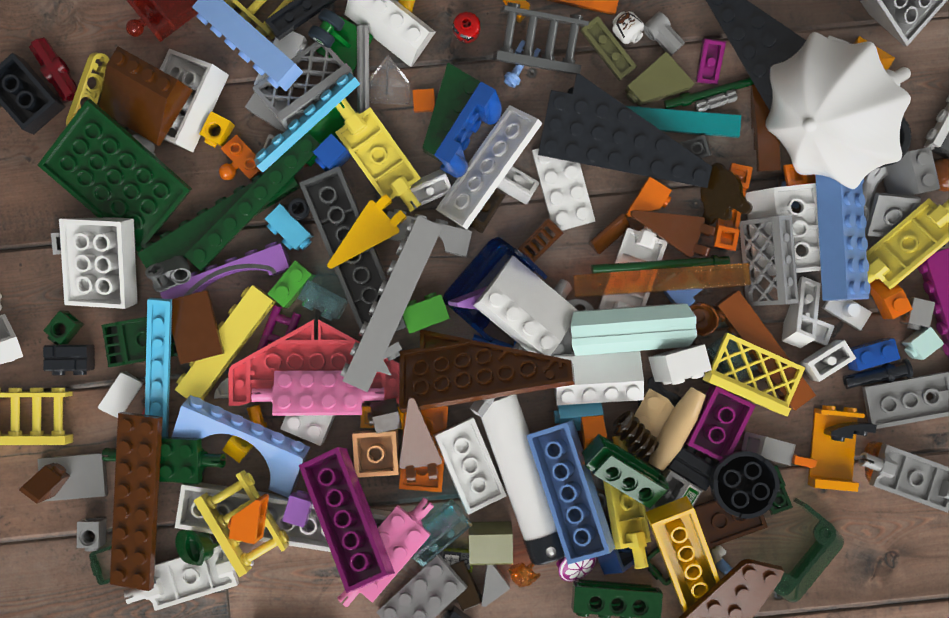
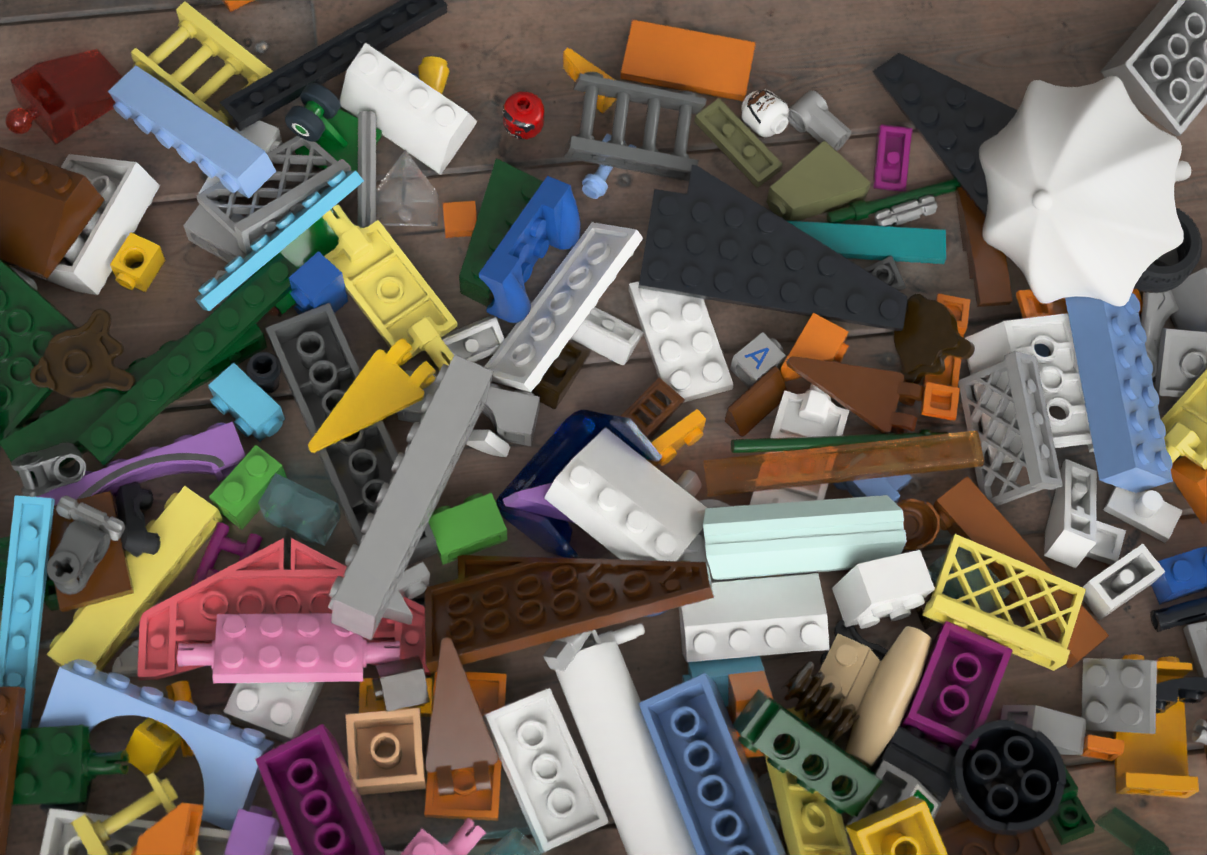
camera: 10 degrees left, 20 degrees down
orange plate [219,134,262,181] -> none
none -> dark brown tile [30,308,136,398]
none -> dark grey piece [47,520,111,595]
none -> light grey axle [56,496,125,541]
none -> black piece [116,482,161,557]
none -> white tile [466,430,510,457]
none -> light orange plate [643,408,706,466]
none -> light grey brick [730,332,786,388]
none -> light grey plate [1082,658,1157,734]

